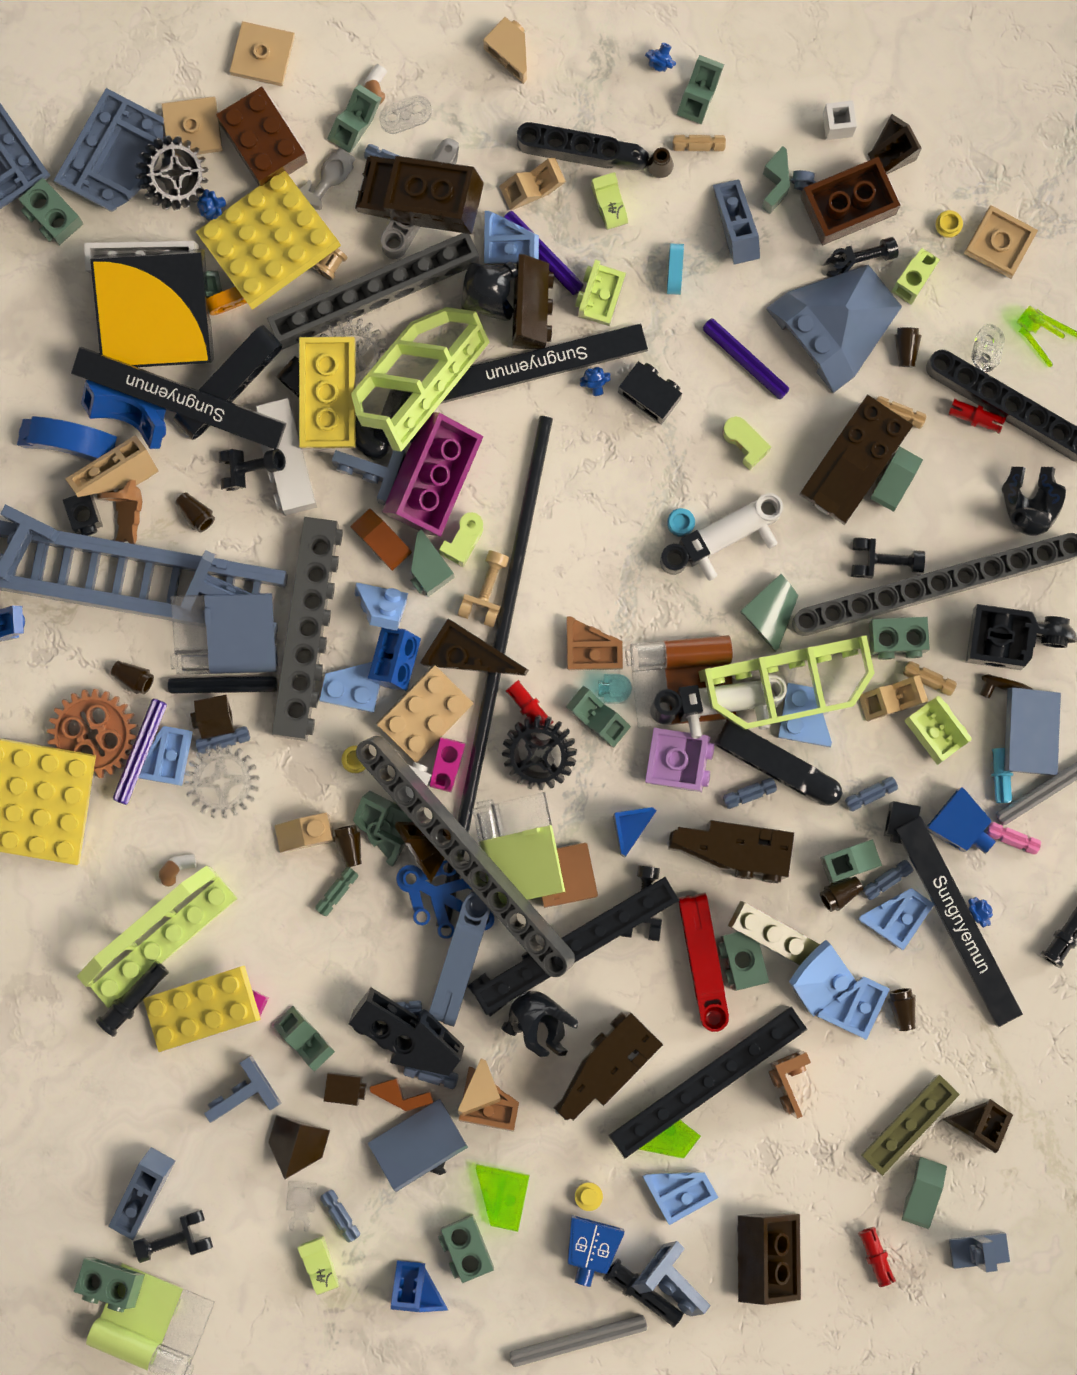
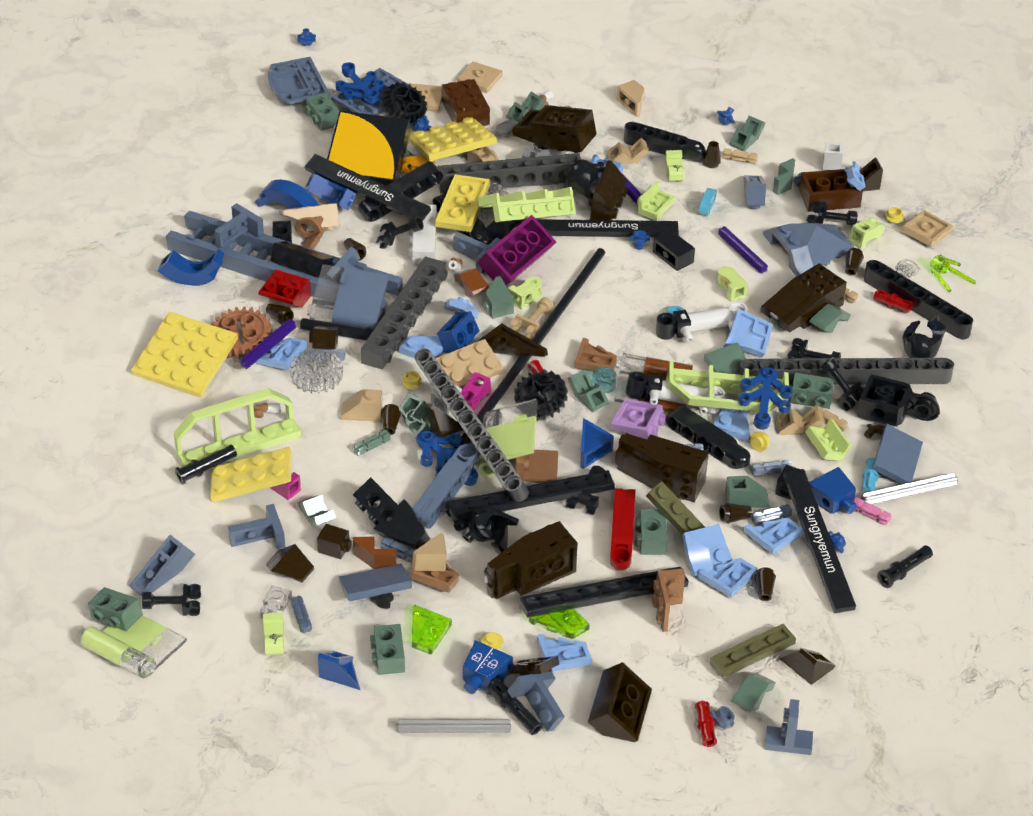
camera: 15 degrees right, 40 degrees down
none -> red slope [258,269,311,308]
none -> black brick [270,241,334,278]
none -> blue plant [336,62,385,104]
none -> white arm [448,257,462,274]
none -> dark brown wing [509,656,560,676]
none -> sand blue plate [711,706,735,729]
none -> light blue plate [723,309,773,358]
none -> blue plant [738,367,793,430]
none -> light yellow plate [750,432,770,452]
none -> black bar [820,357,864,411]
none -> light blue plate [845,161,865,191]

